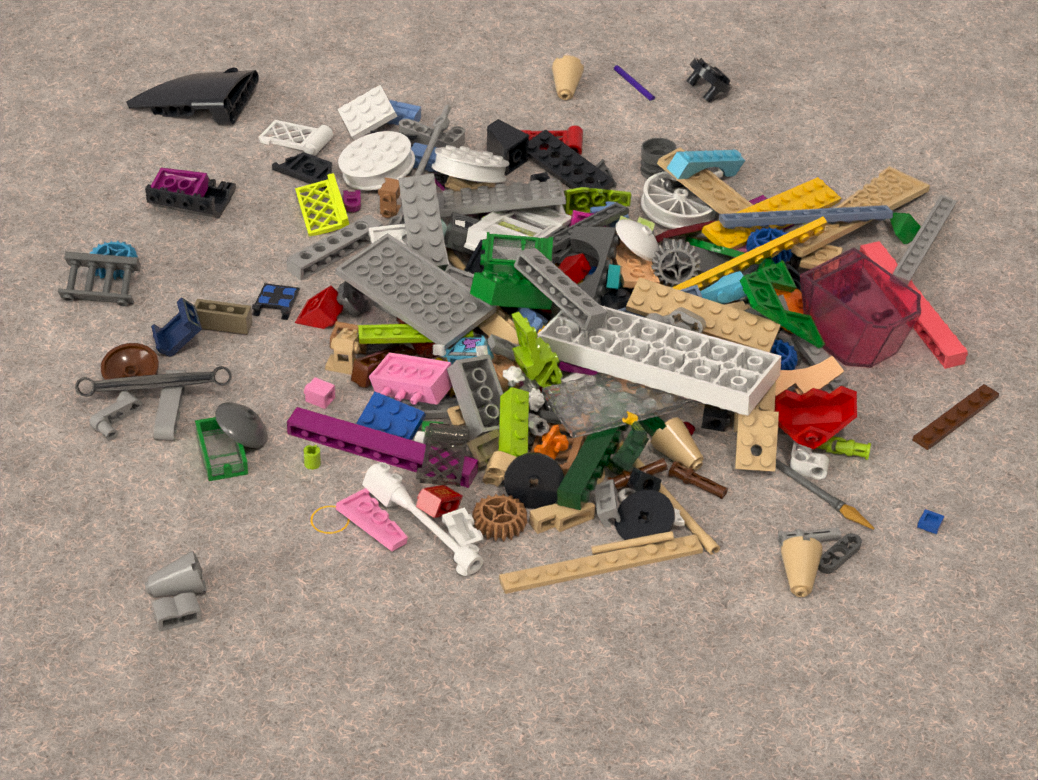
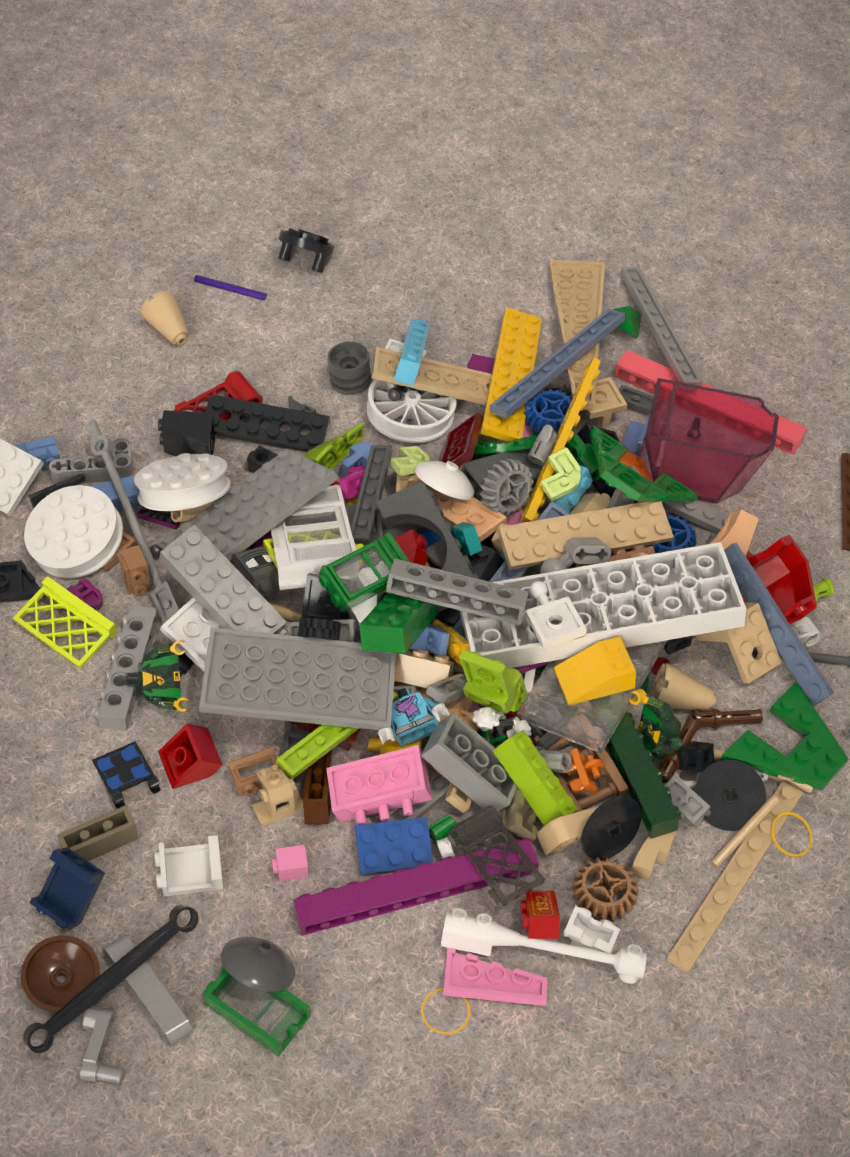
camera: 40 degrees left, 10 degrees up
lime piece [303,445,321,470] -> none
dark grey plate [337,281,369,317] -> none
none -> torso [126,640,191,712]
none -> white panel [155,835,223,897]
none -> black tyre [298,618,341,641]
none -> white plate [526,581,587,649]
none -> light grey hinge [527,424,557,466]
none -> yellowish green plate [541,448,581,502]
none -> yellow slope [554,636,636,706]
none -> green wing [721,682,849,790]
none -> sand blue plate [724,543,834,706]
none -> yellow piece [771,812,812,857]

